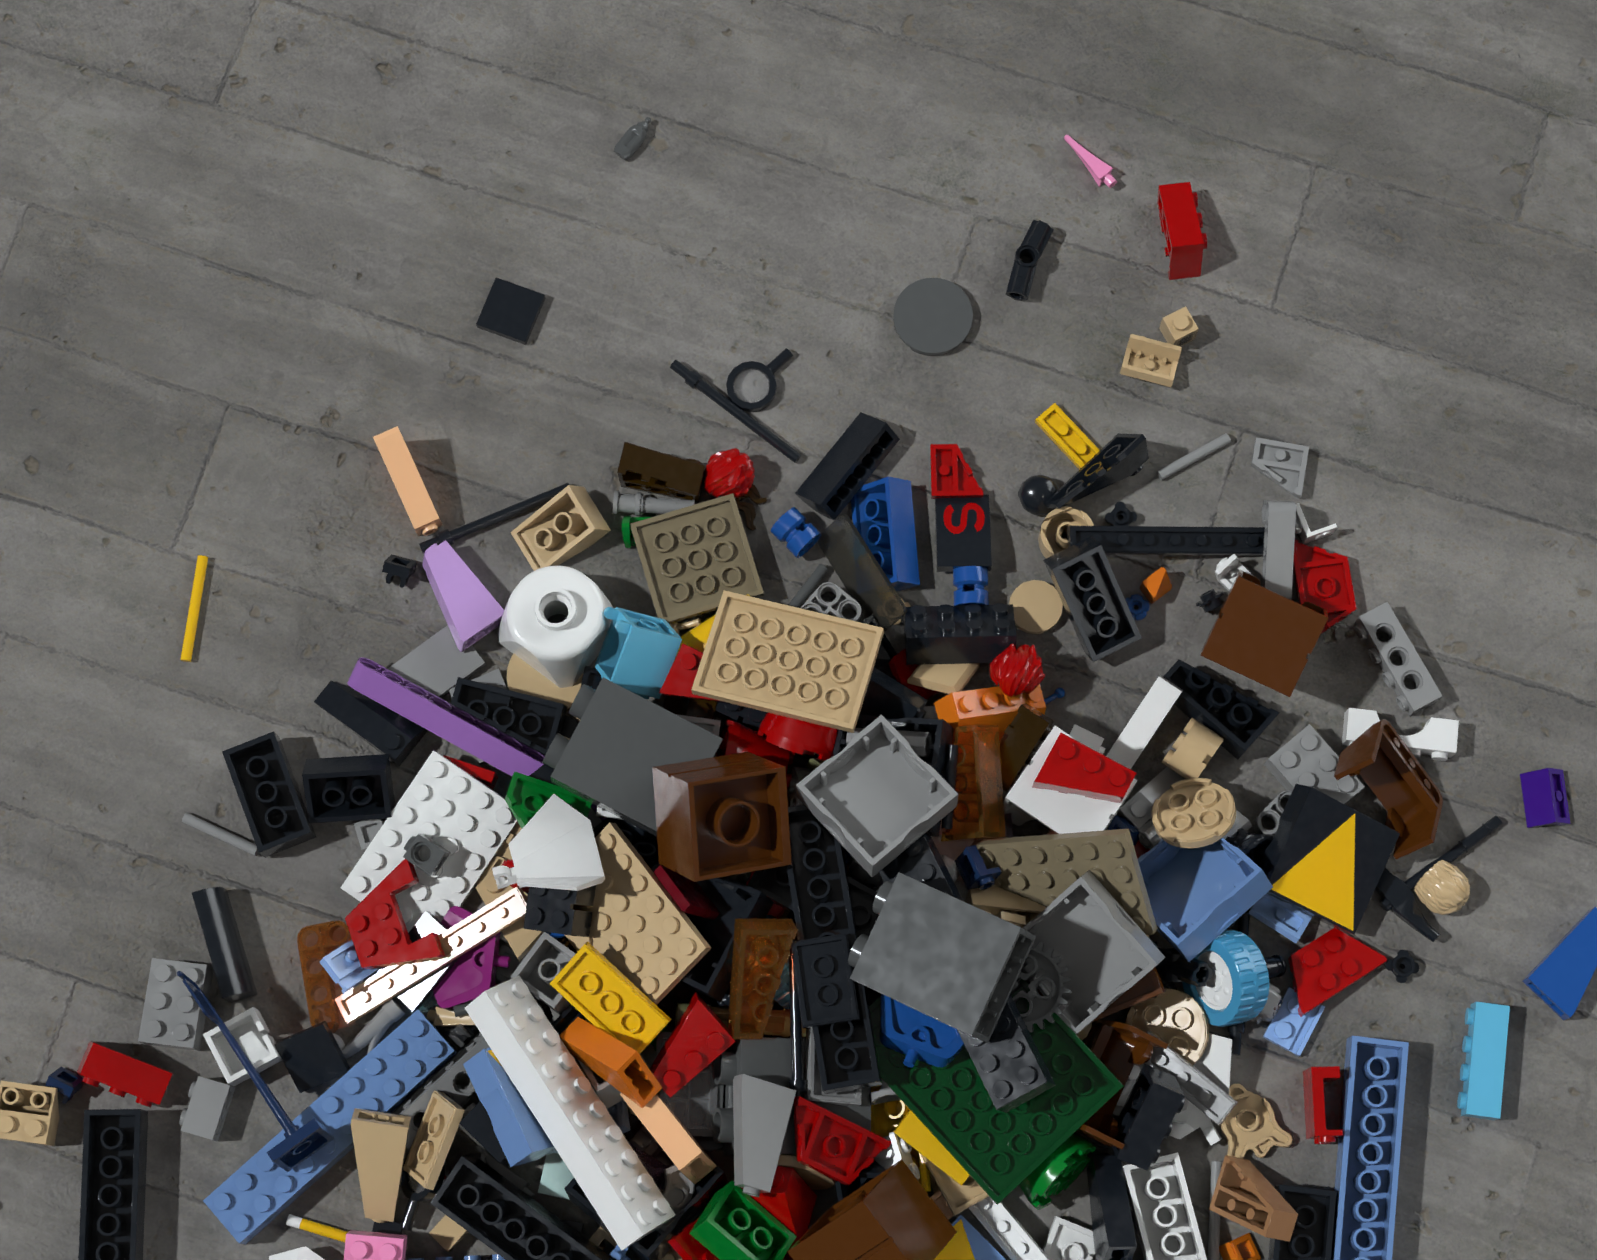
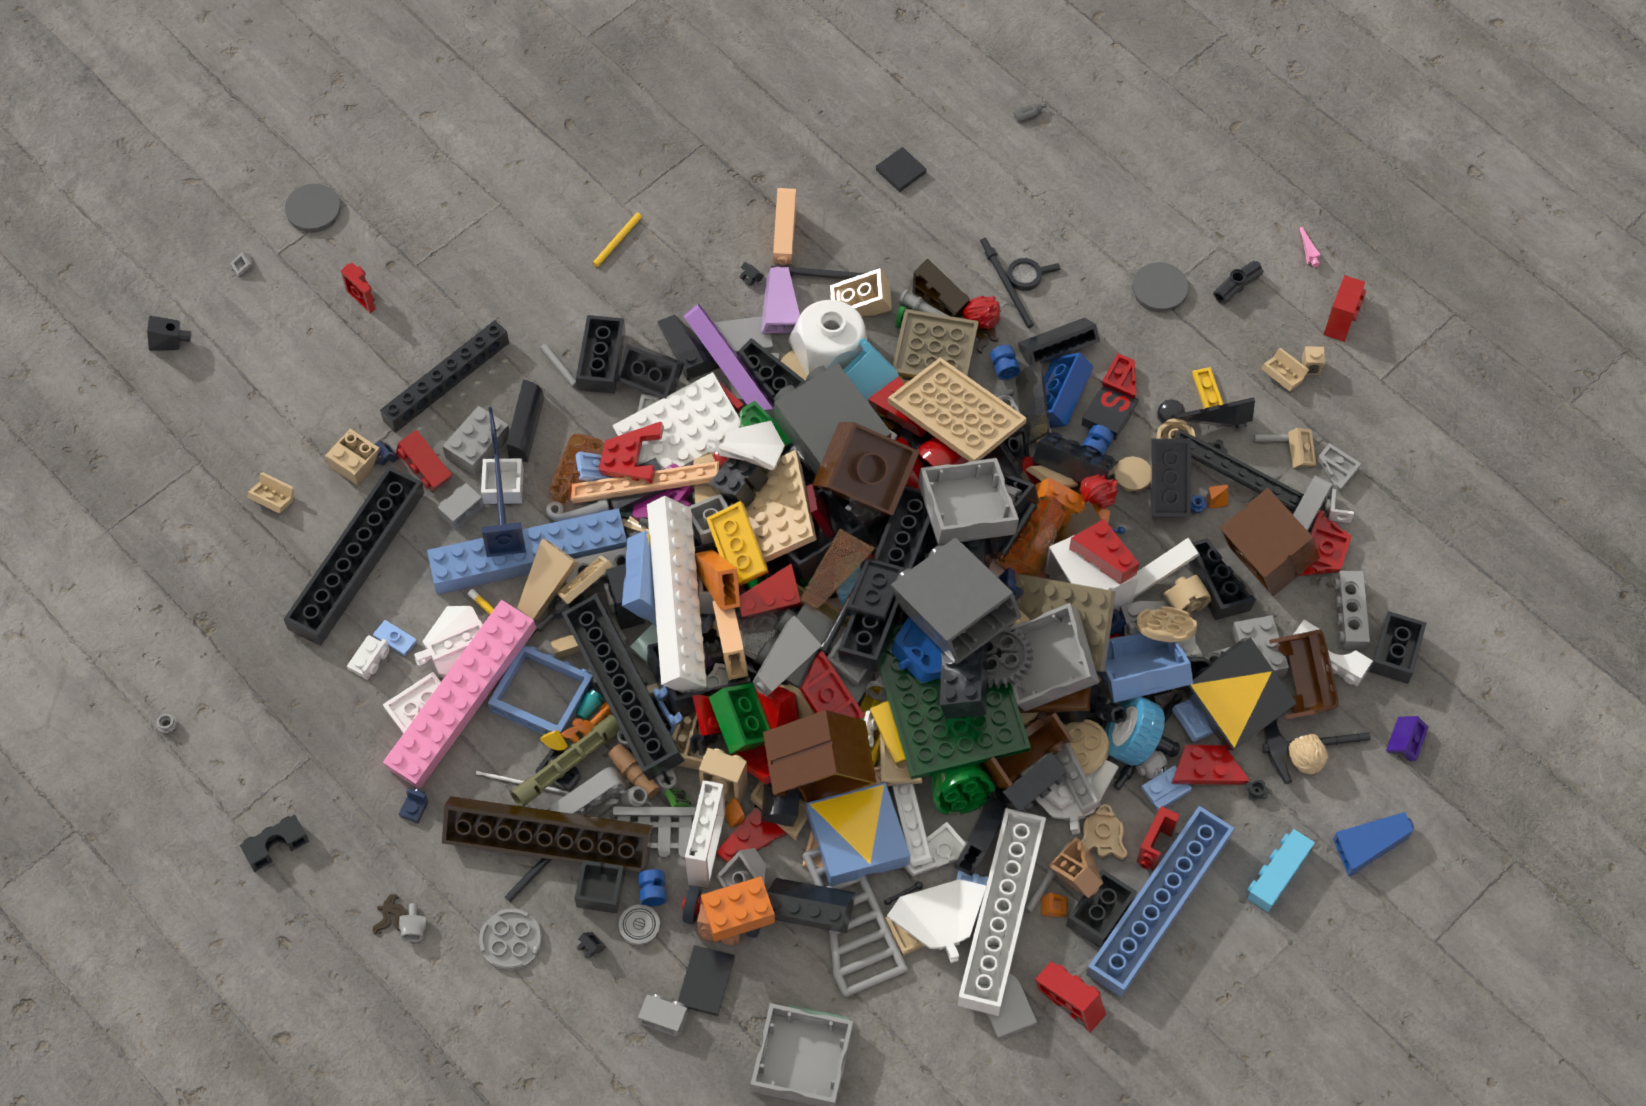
camera: 25 degrees right, 15 degrees down
black tile [275,1021,351,1093] -> none
dark grey brick [403,834,451,876] -> none
none -> black brick [380,320,509,433]
none -> tan slope [1288,428,1316,468]
none -> black brick [1370,611,1427,684]

